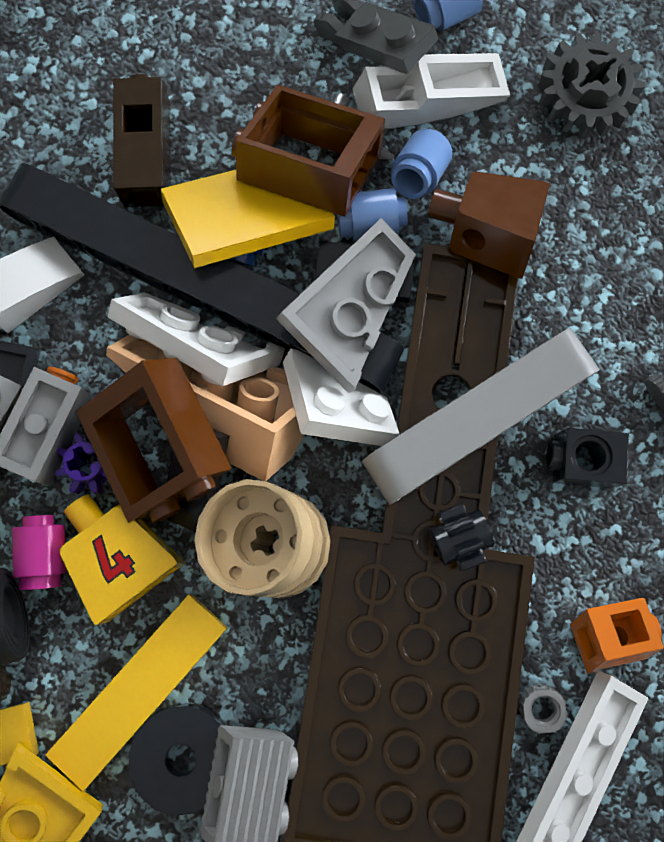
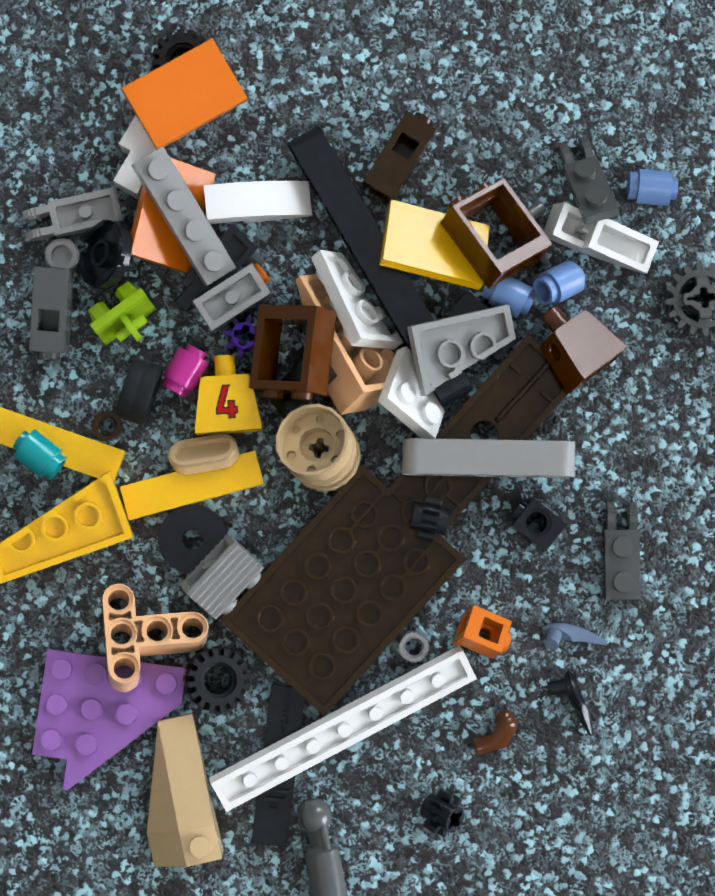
camera: 30 degrees right, 5 degrees up
none -> tan tile [168,433,239,475]

